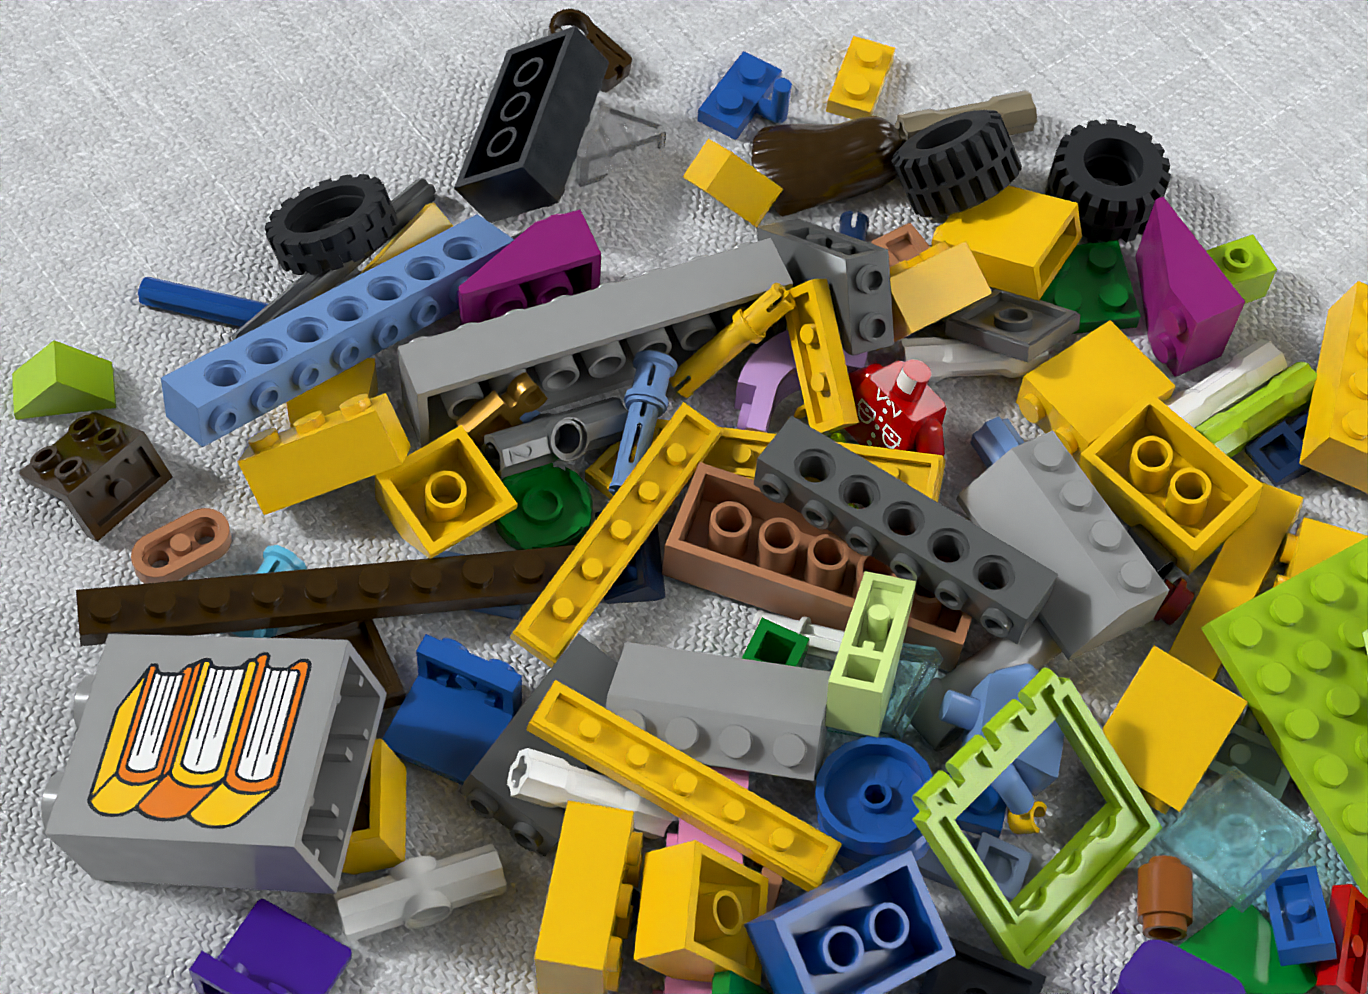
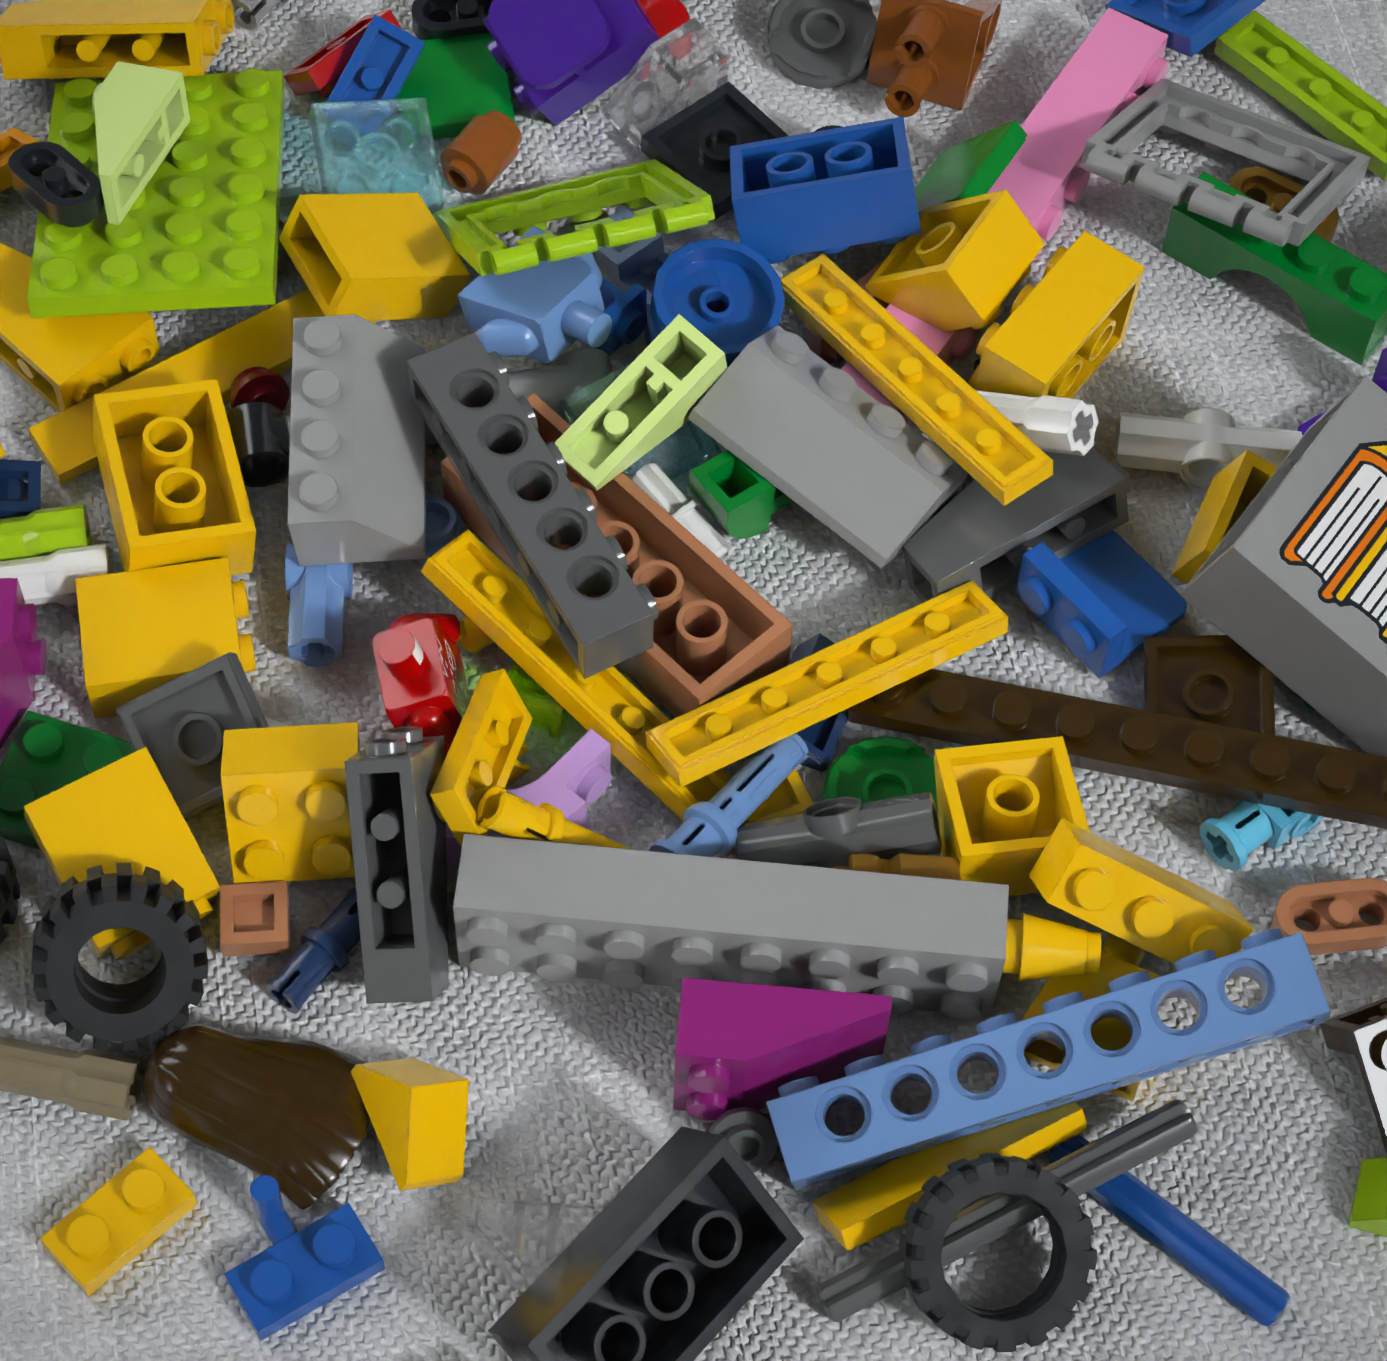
camera: 150 degrees left, 0 degrees up
none -> yellow cone [1002,913,1101,981]

